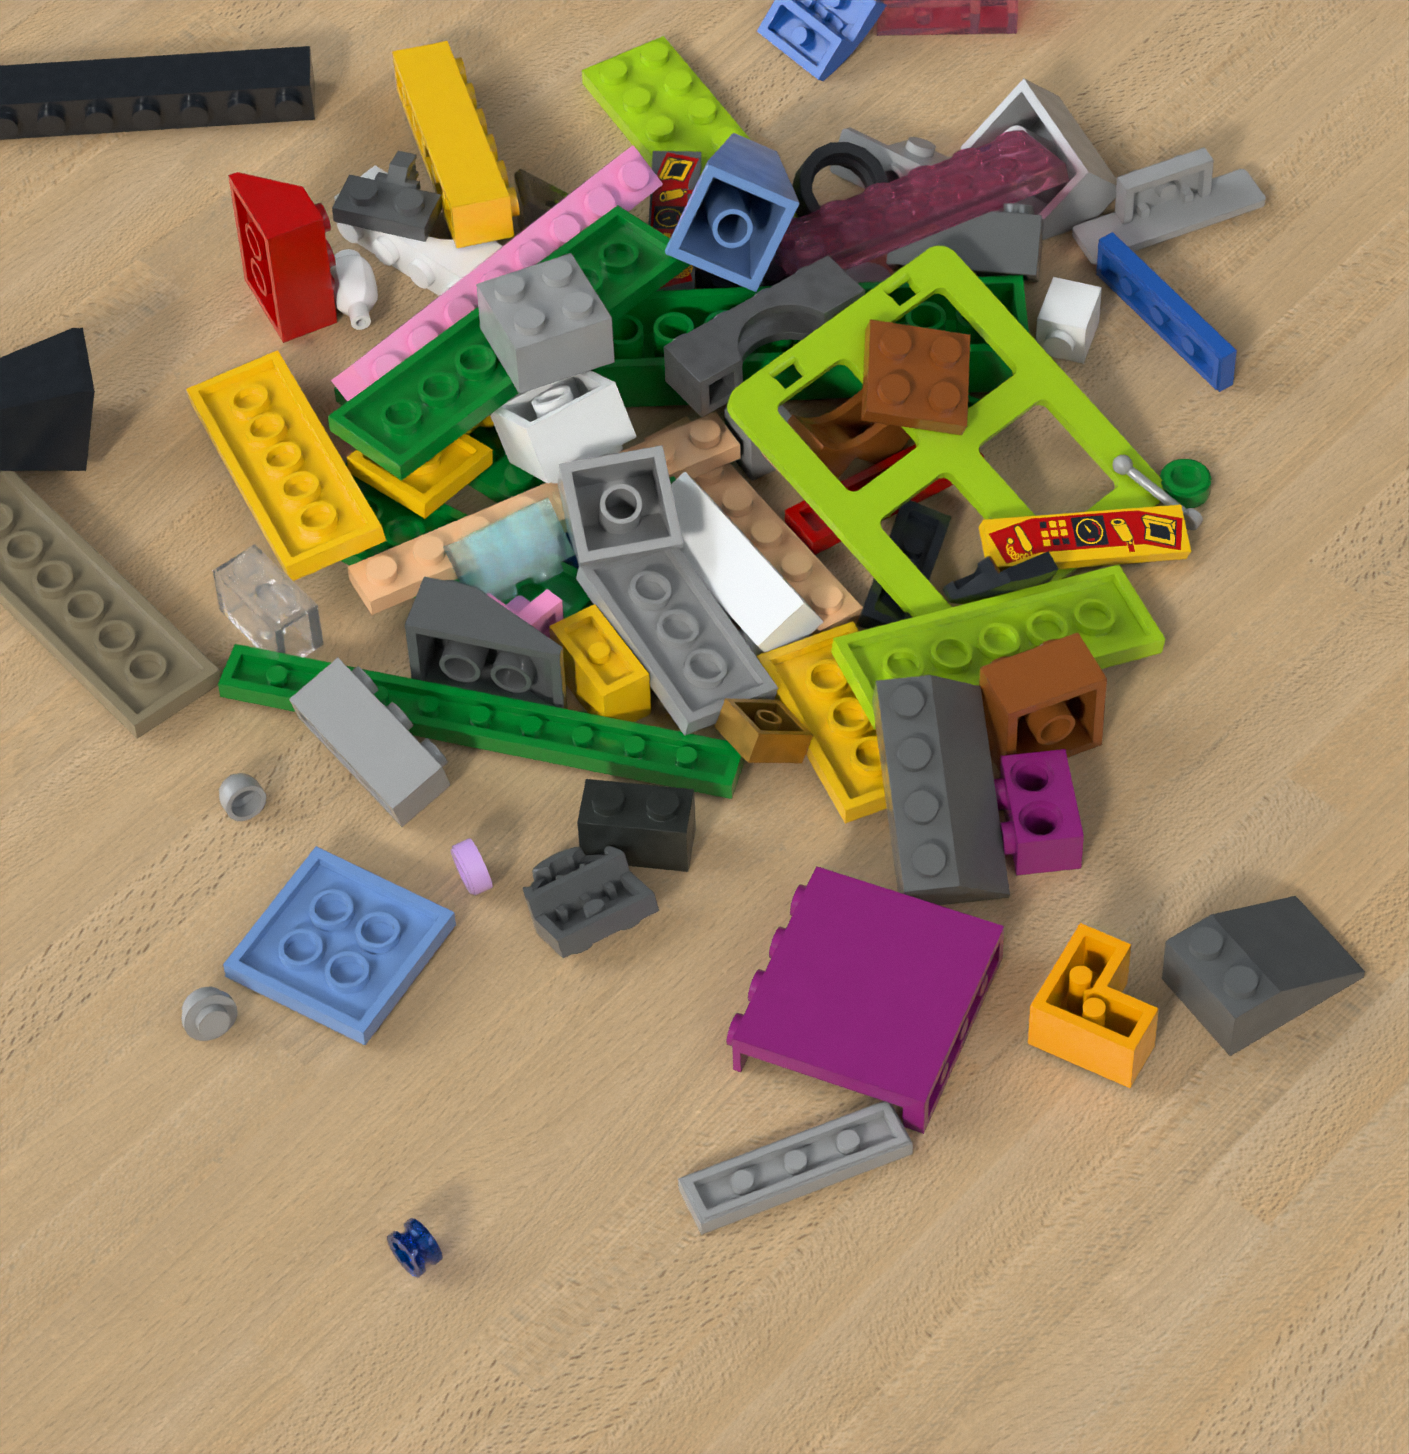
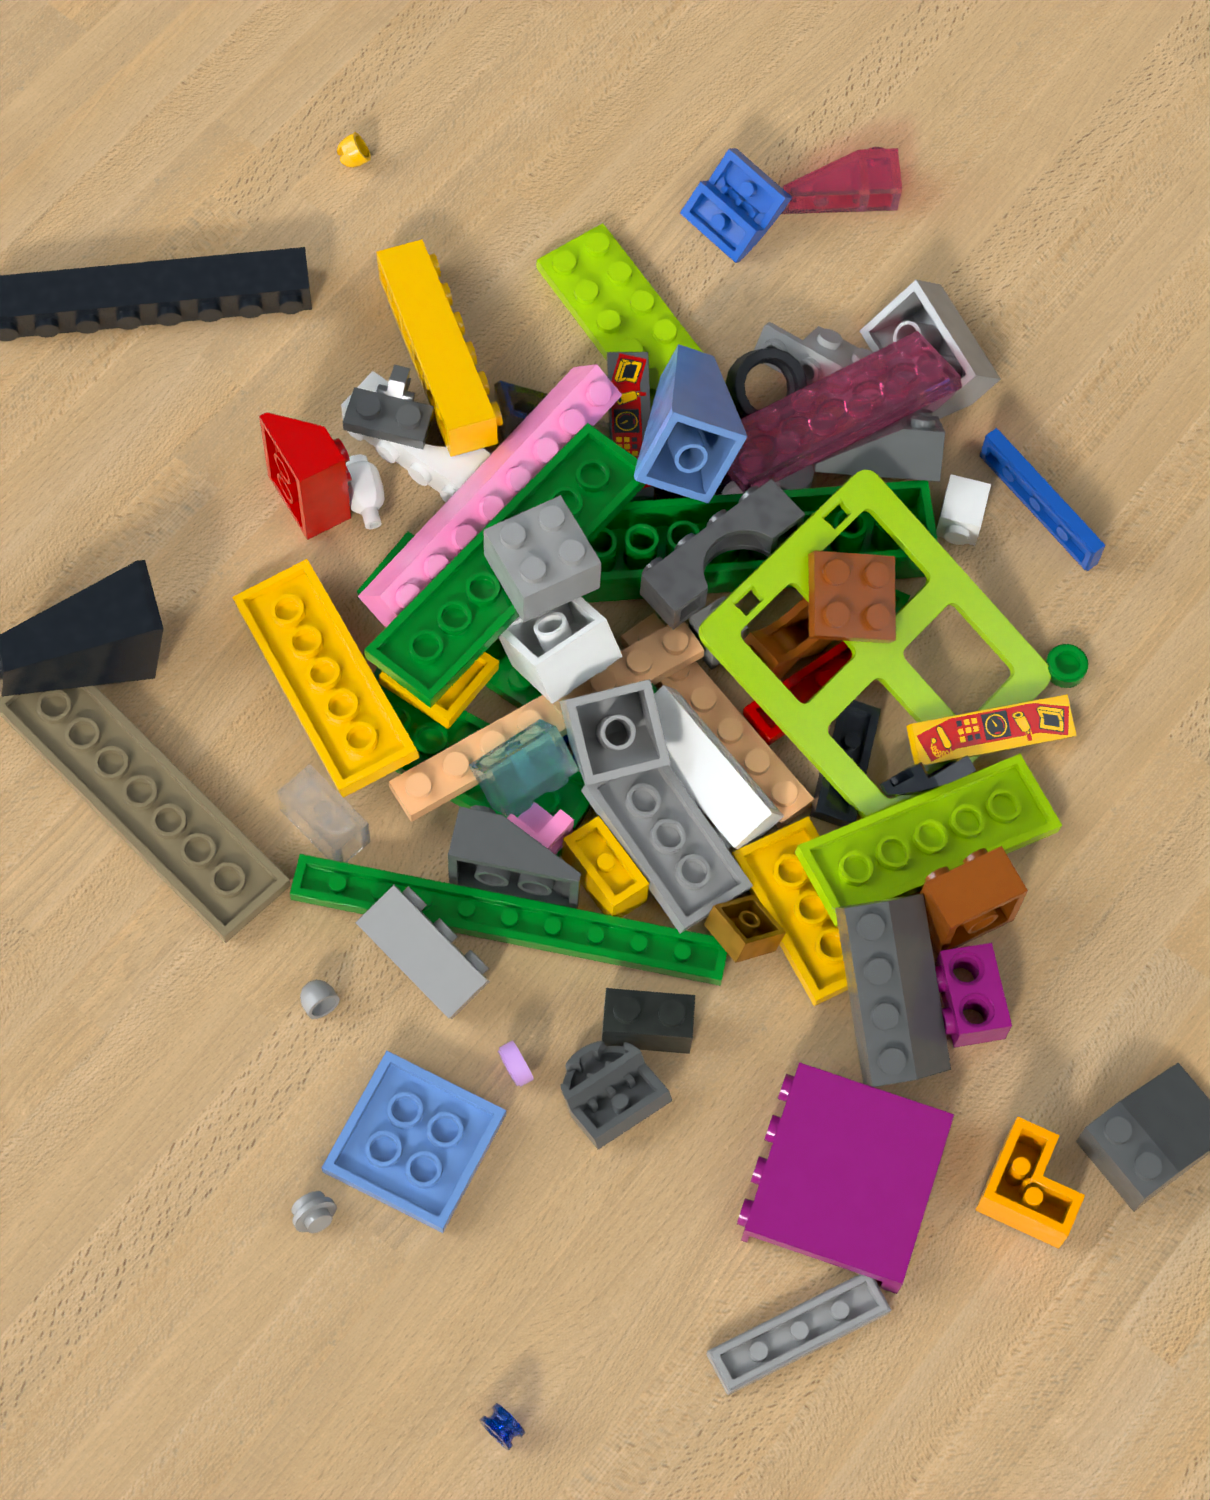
camera: 10 degrees left, 15 degrees up
light grey bracket [1072,147,1266,265] -> none
light grey hinge [1112,455,1203,530] -> none

